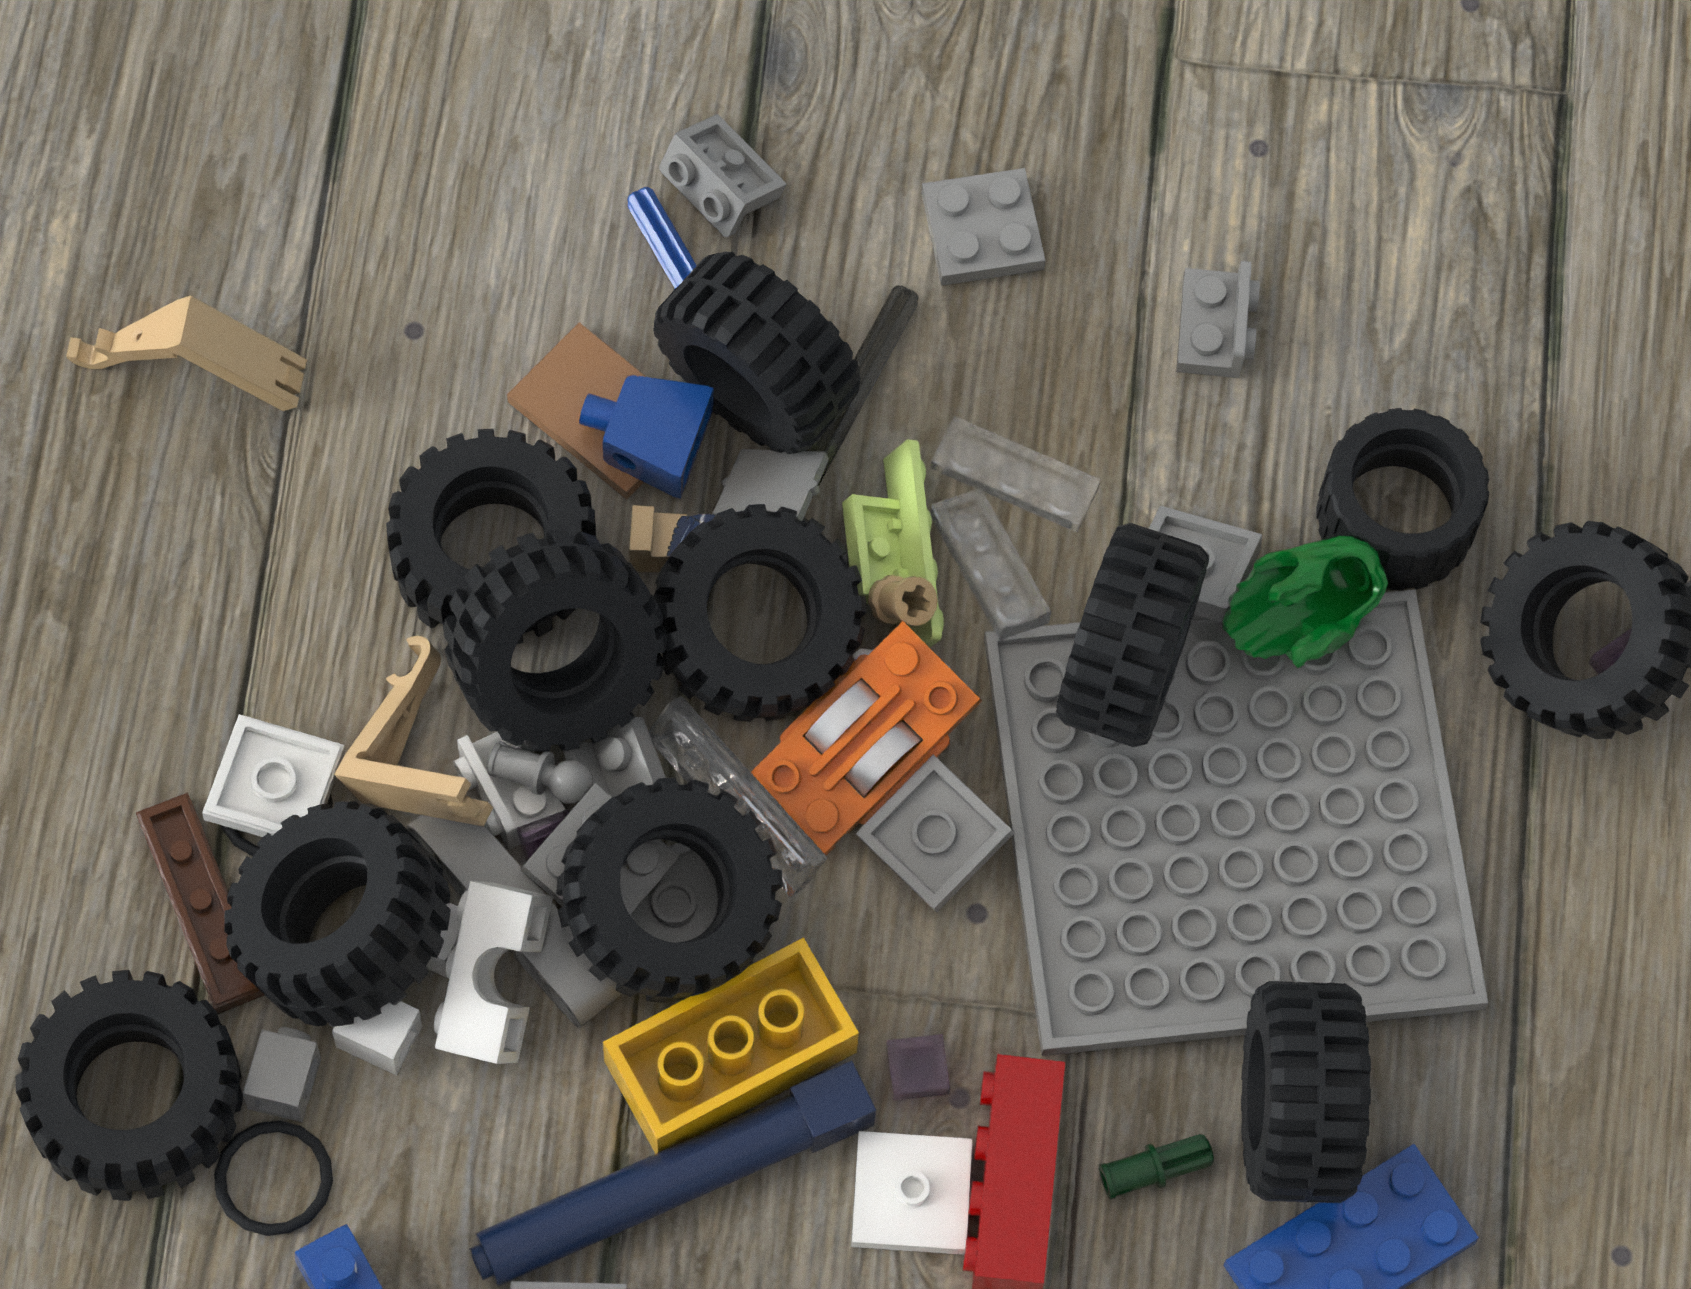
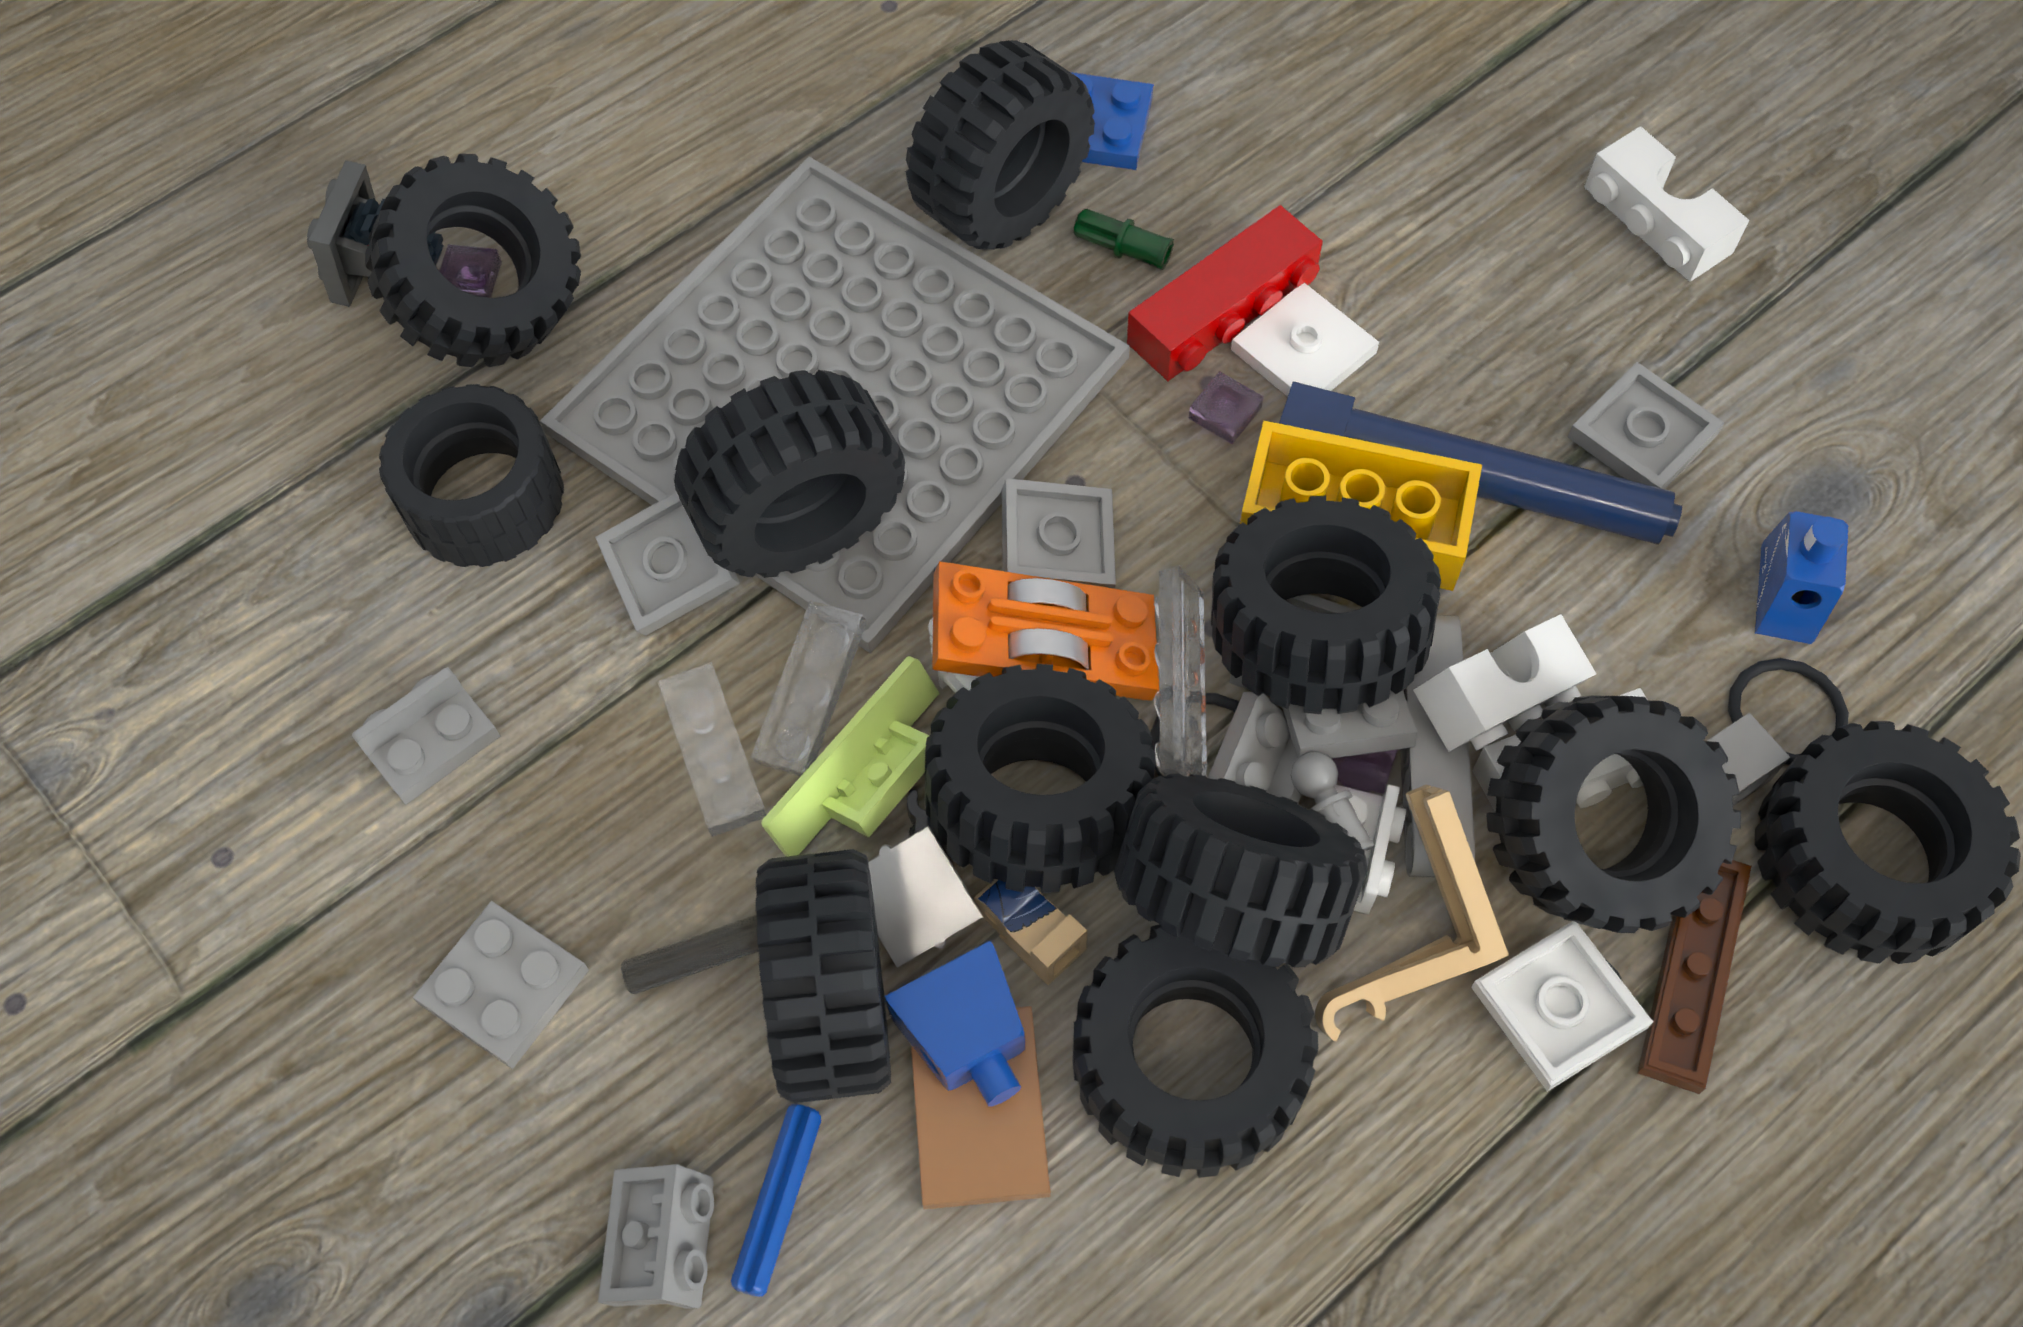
camera: 130 degrees left, 5 degrees down
tan bush [868,575,938,626] -> none
green hair [1222,536,1388,668] -> none

